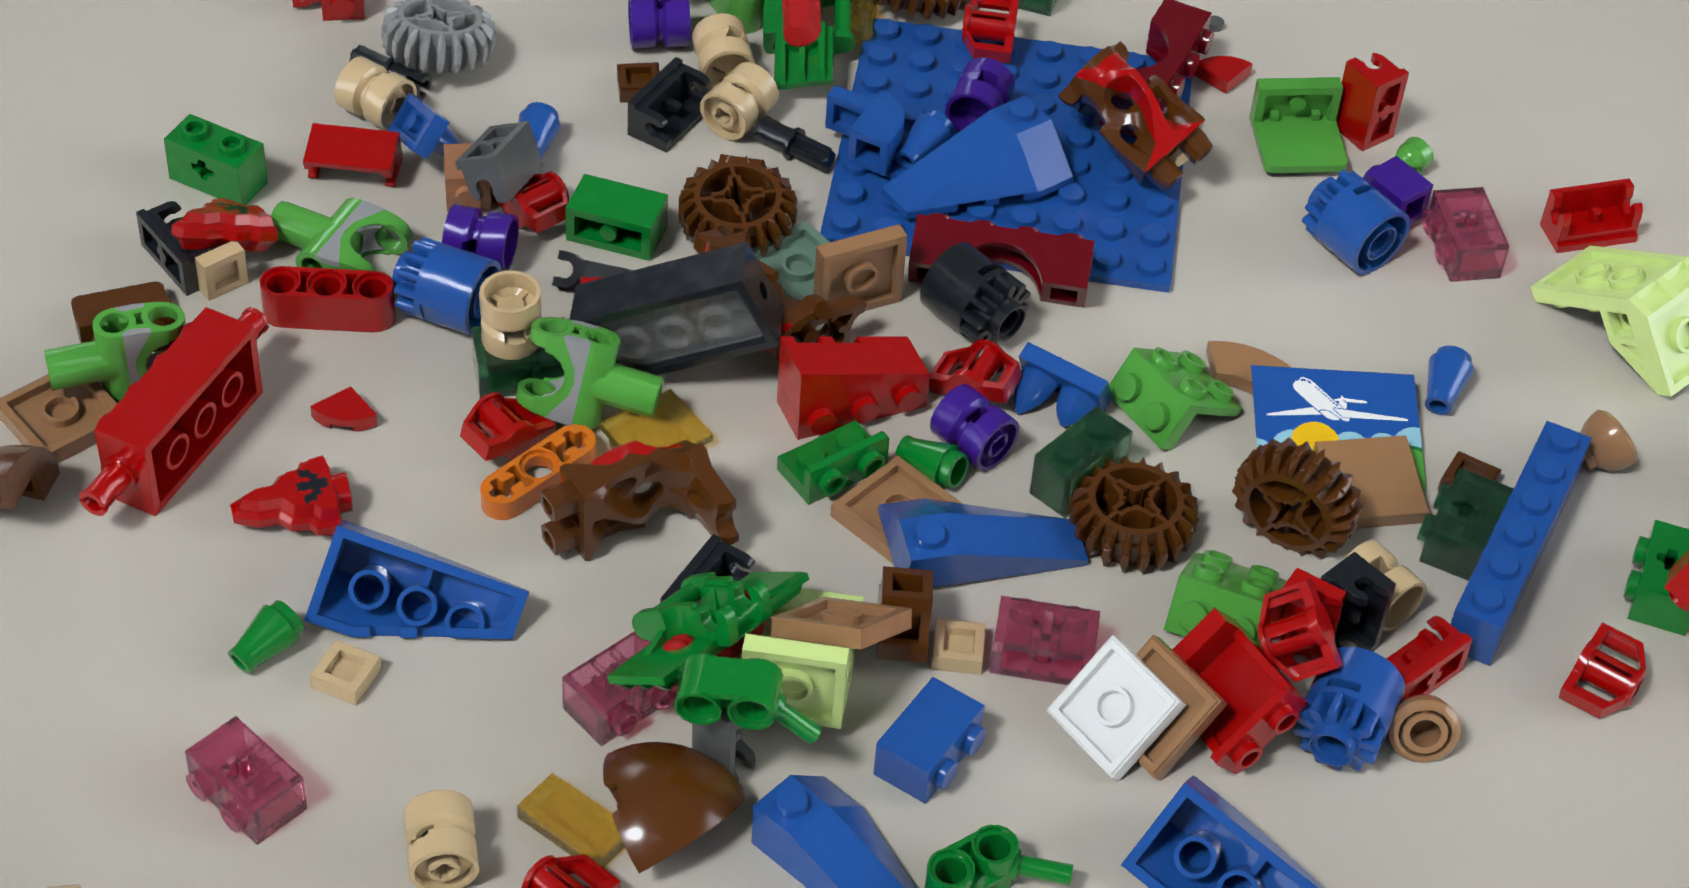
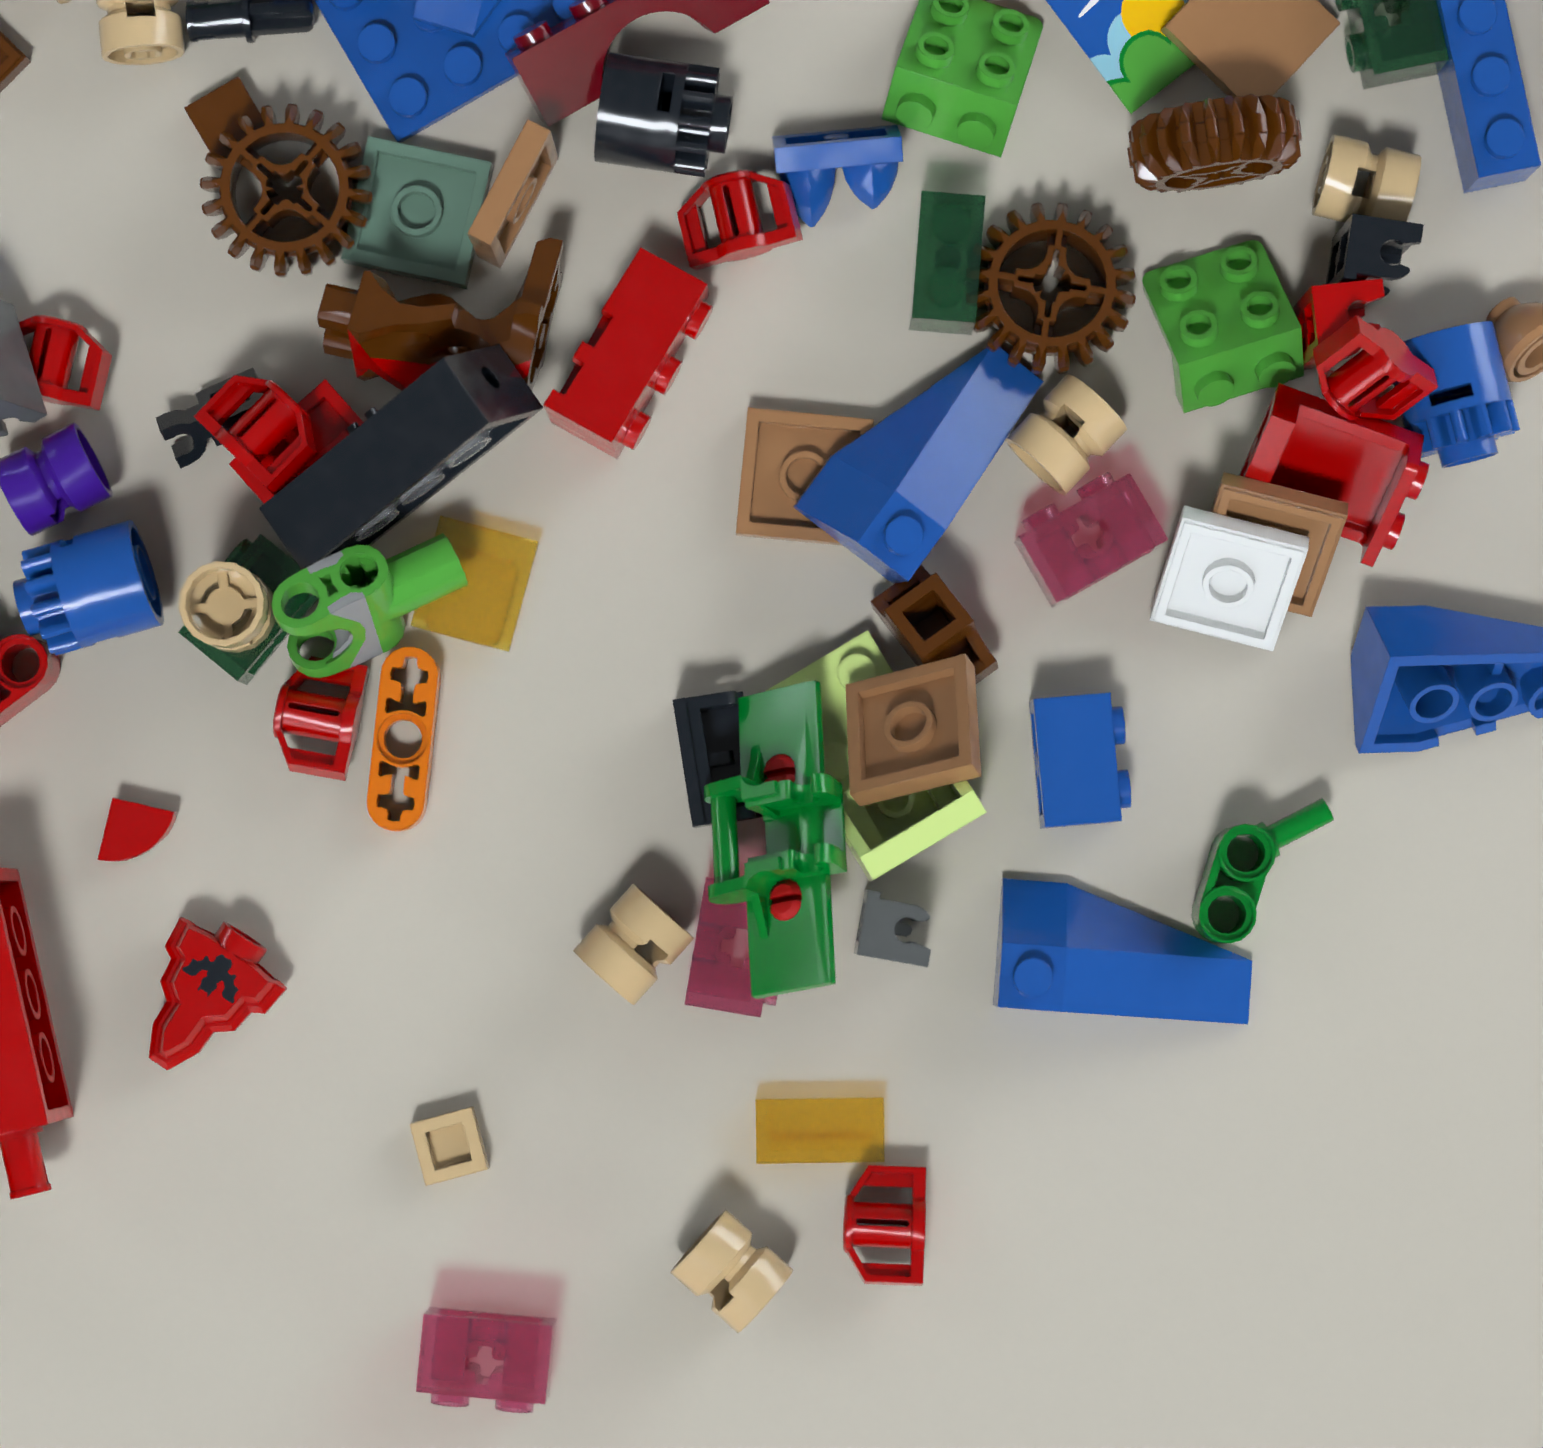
camera: 35 degrees left, 40 degrees up
green cone [228,600,305,674] -> none
blue wedge [304,520,529,639] -> none
reddish brown hips [540,440,739,561] -> none
green brick [566,174,668,261] -> none
reddish brown brick [603,742,749,874] -> none
black hinge [627,57,711,153] -> none
green beam [674,653,822,744] -> none
green bracket [777,420,890,505] -> none
green cone [896,435,969,489] -> none
dark purple wheel [930,384,1020,471] -> none
tan tile [931,618,986,675] -> none
red hinge [1386,616,1473,702] -> none
none -> red piece [193,375,317,495]
none -> tan wheel [573,884,694,1005]
none -> tan wheel [1006,374,1127,496]

